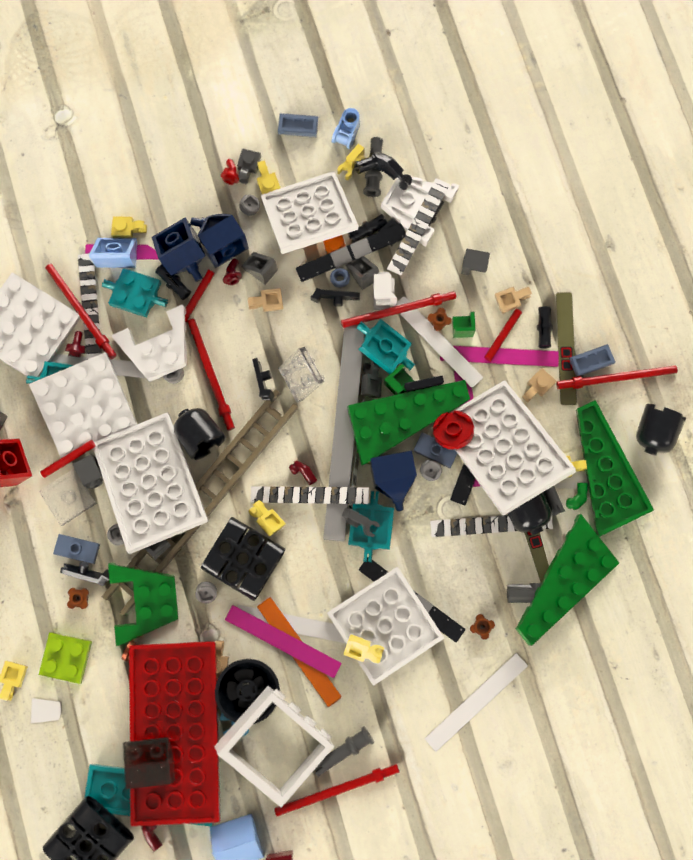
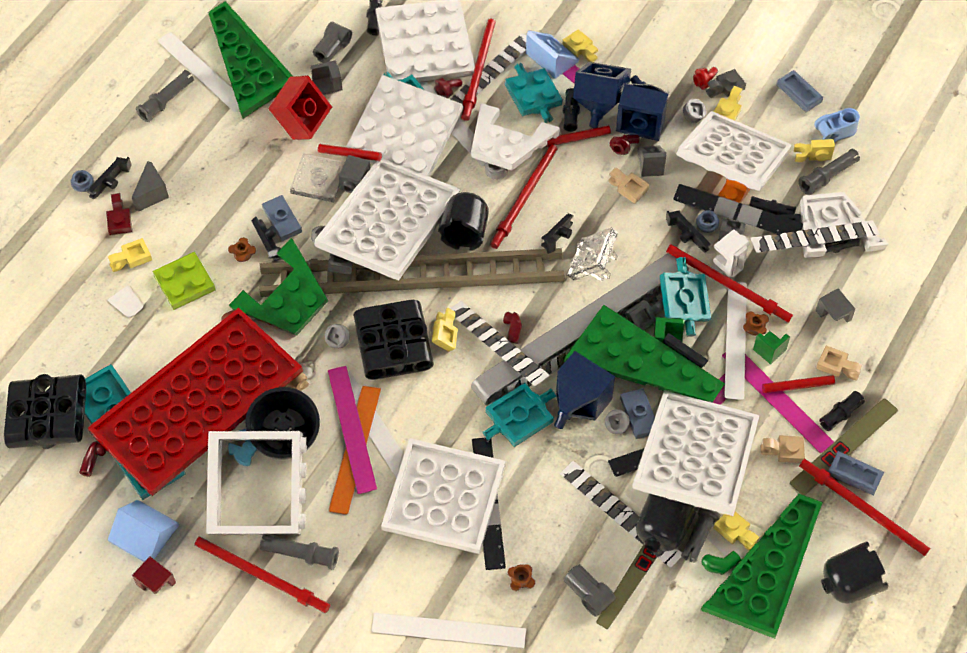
camera: 45 degrees right, 20 degrees down
clear smoke slope [123,737,175,789] -> none
dark grey plate [342,508,380,537] -> none
light yellow plate [343,634,384,663] -> none
black arm [354,152,412,190] -> none
red tile [433,411,475,450] -> none
green wing [515,514,619,646] -> none

